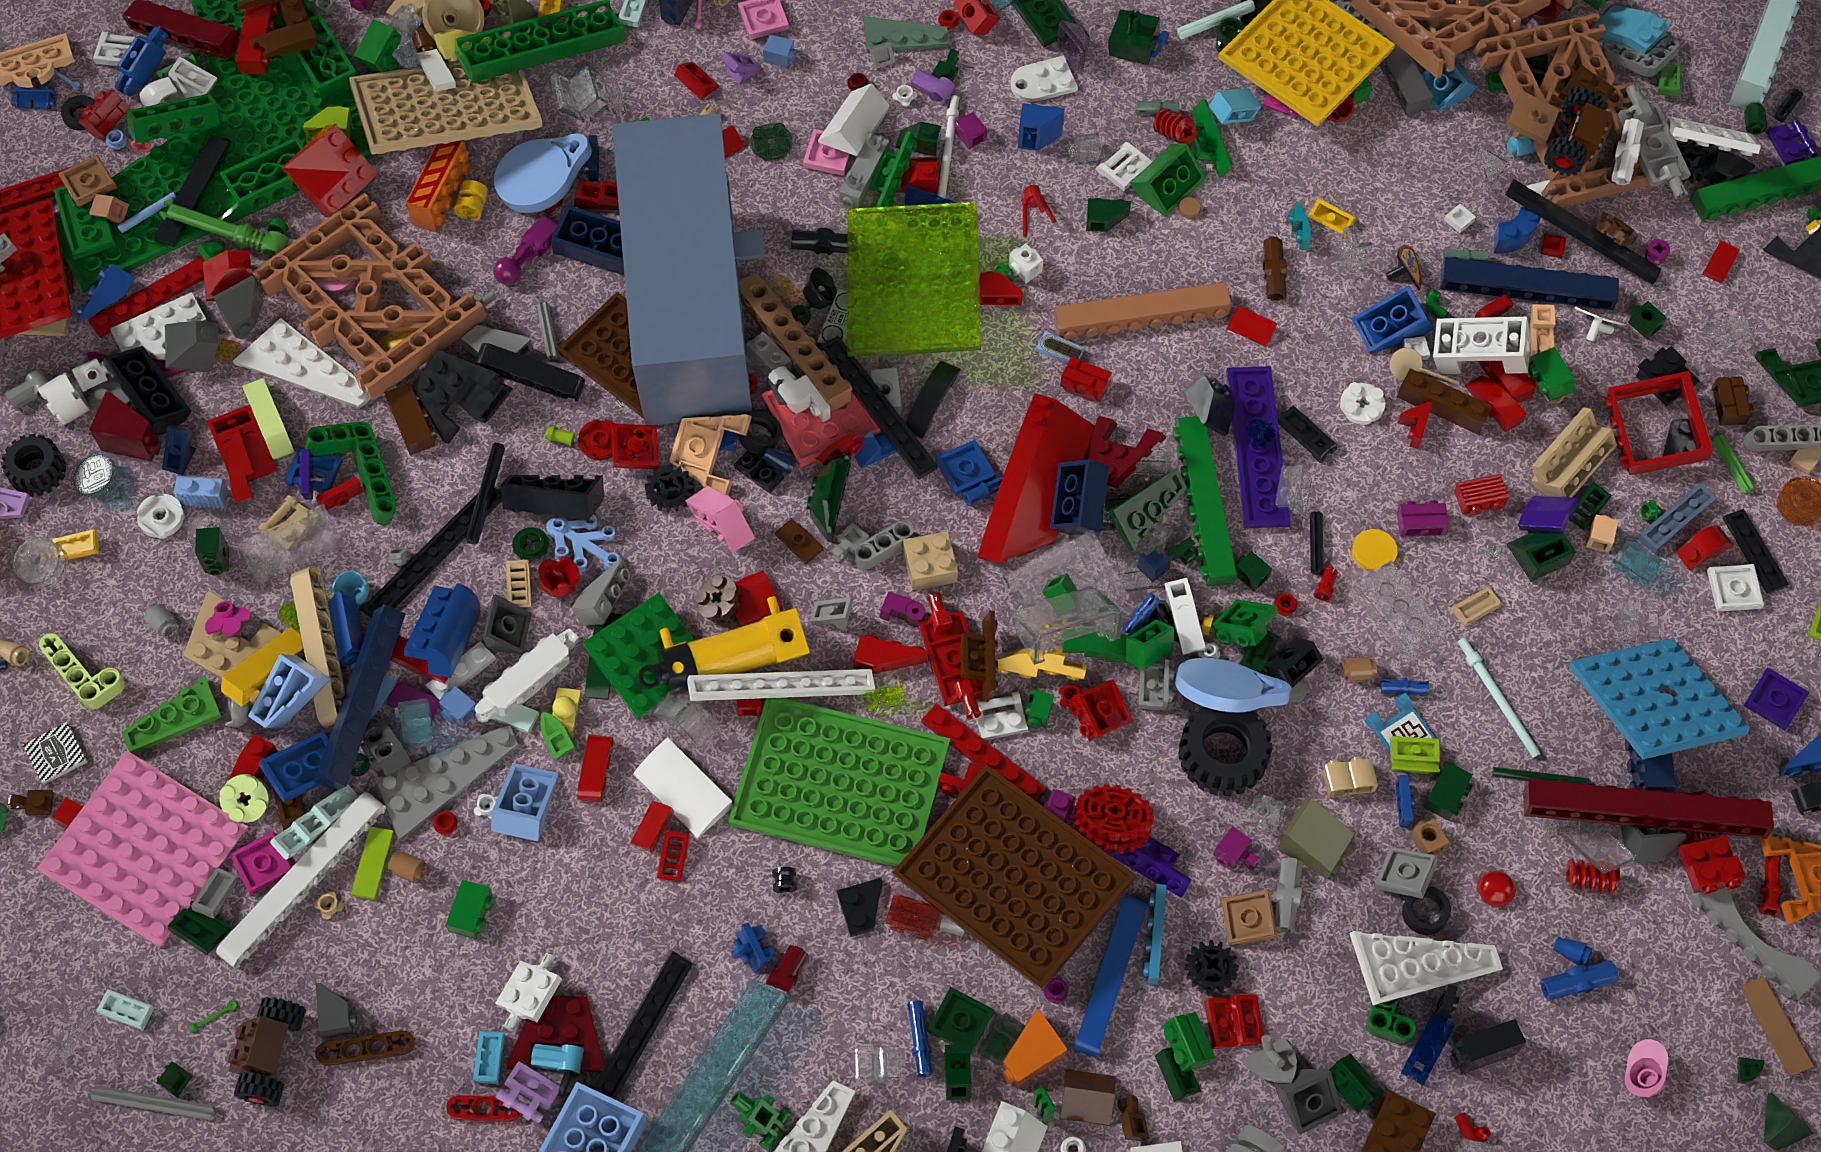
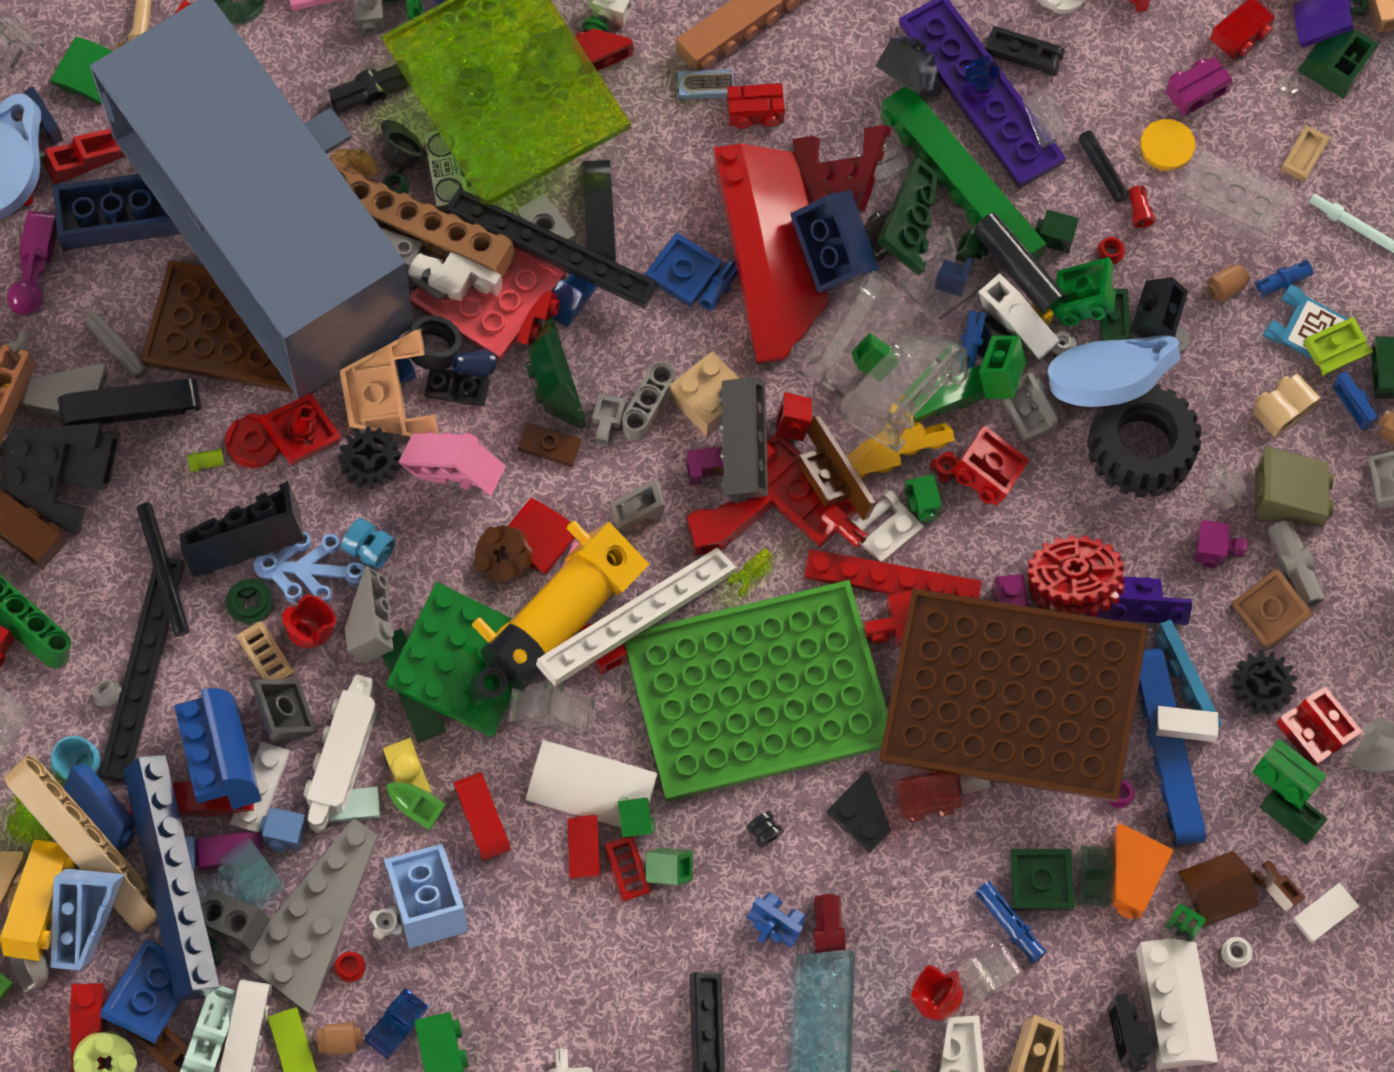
camera: 30 degrees left, 5 degrees up
dark green brick [944,1043,972,1100] -> none
none -> dark azure wheel [341,517,396,571]
none -> clear blue slope [364,988,429,1059]
none -> green panel [618,797,656,837]
none -> green panel [646,848,693,885]
none -> dark grey brick [719,377,768,499]
none -> red brick [776,392,812,442]
none -> red helmet [910,965,964,1021]
none -> black brick [973,212,1067,315]
none -> white slope [1156,706,1218,742]

